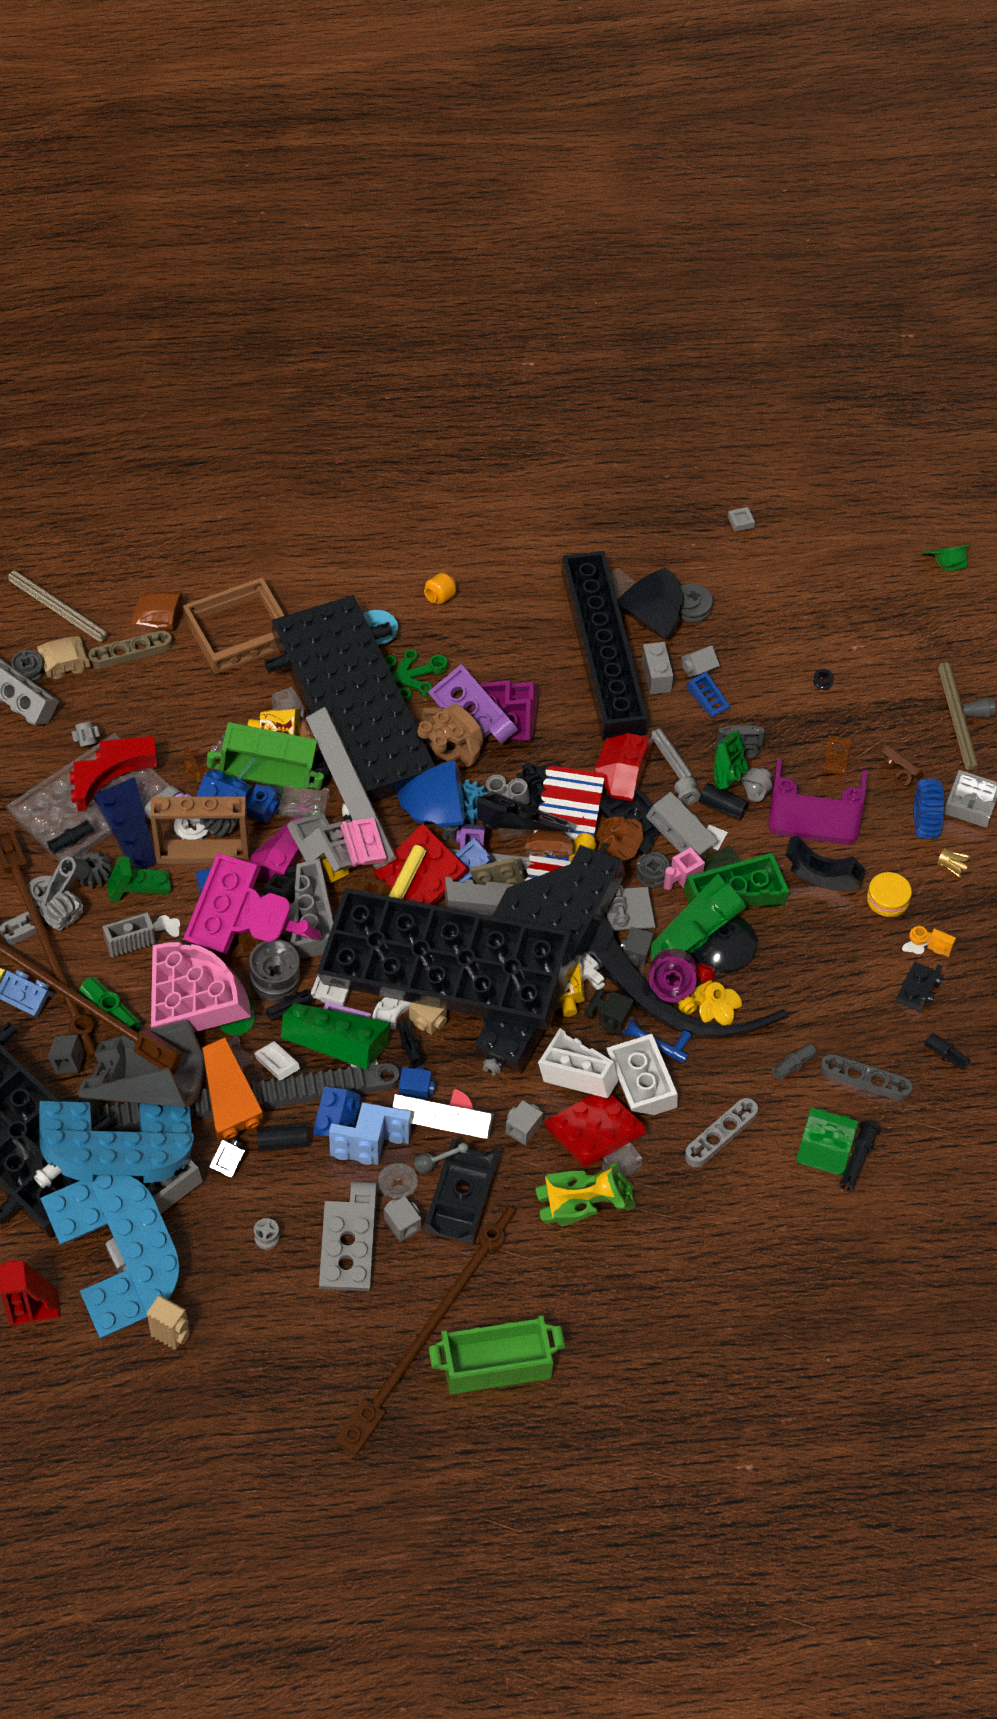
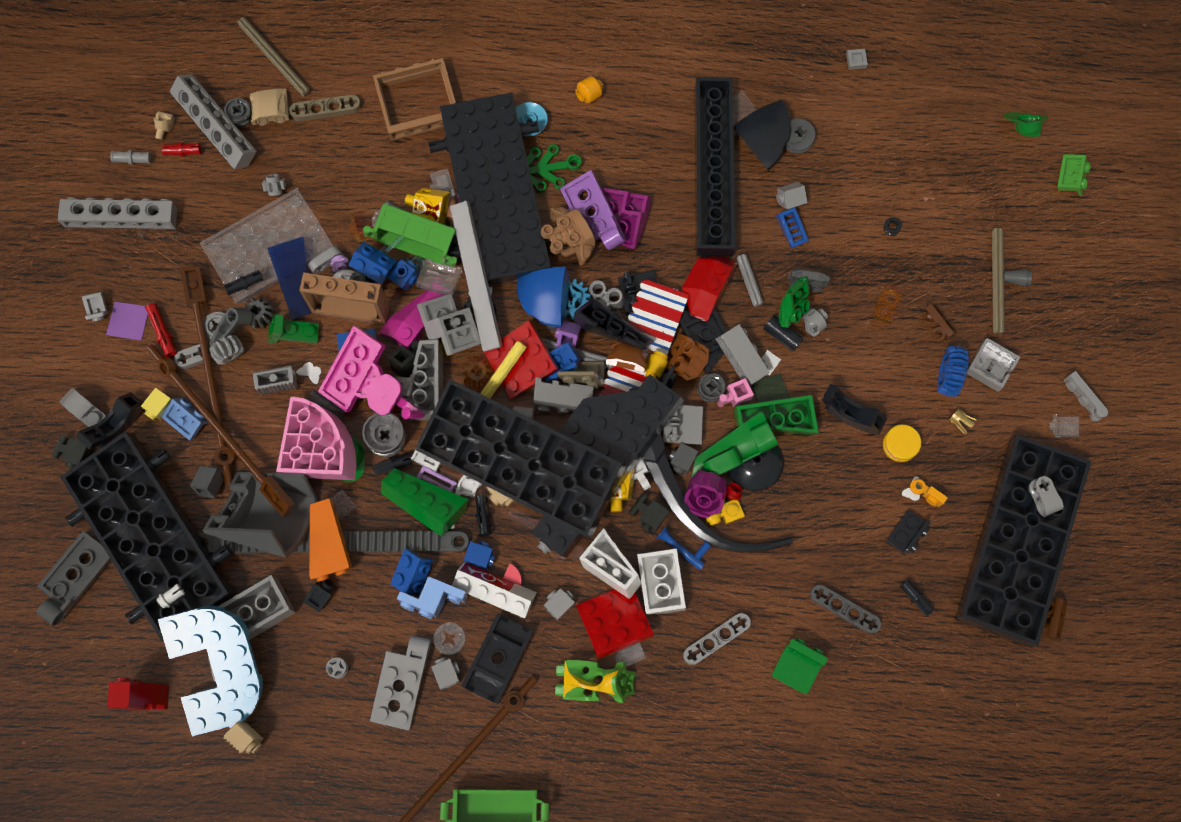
camera: 10 degrees right, 20 degrees up
dark azure plate [39,1101,194,1183] -> none
red arch [70,736,157,812] -> none
green piece [79,977,141,1035] -> none
dark orange slope [131,591,183,632] -> none
white tile [254,1041,300,1081] -> none
black pin [256,1123,308,1152] -> none
bright pink plate [341,818,386,867] -> none
hinge [414,1143,468,1175] -> none
light grey brick [641,642,673,694] -> none
light grey wheel [674,777,700,805] -> none
yellow plate [699,982,742,1025] -> none
magenta windscreen [768,759,867,845] -> none
dark grey pin [772,1043,817,1081] -> none
black pin [839,1120,881,1192] -> none

